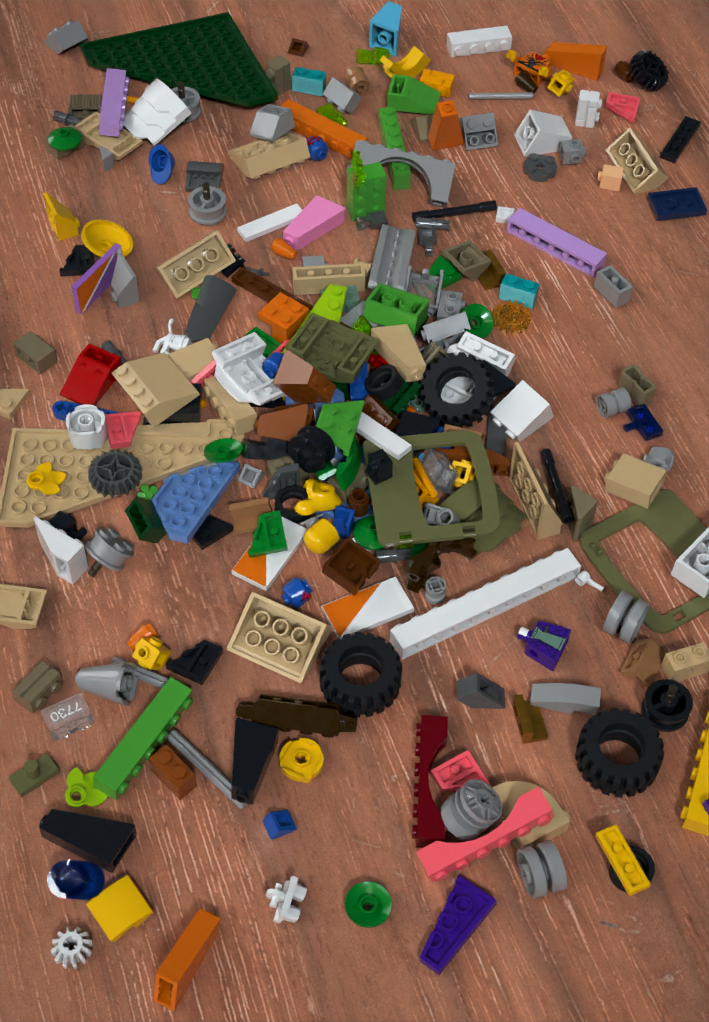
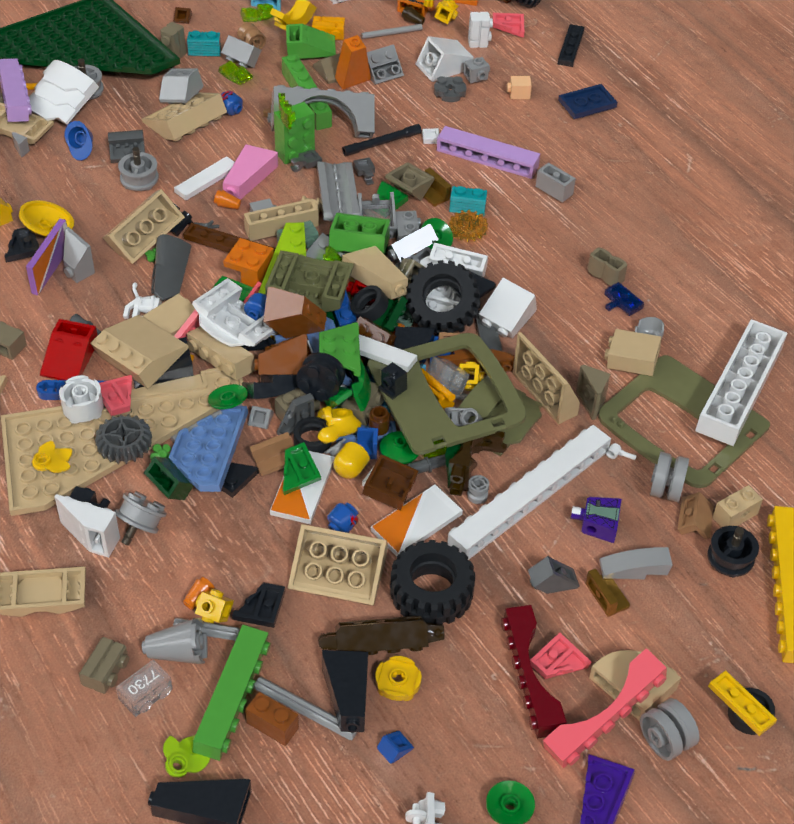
camera: 15 degrees left, 5 degrees down
olive tile [8,753,60,798] -> none
orange brick [280,99,368,159] -> none
dark grey axle [415,217,450,231] -> none
light grey wheel [441,779,502,841] -> none
black piece [540,448,574,524] -> none
black tyre [575,708,664,798] -> none
light grey wheel [596,387,632,418] -> none
tan slope [606,127,669,194] -> none

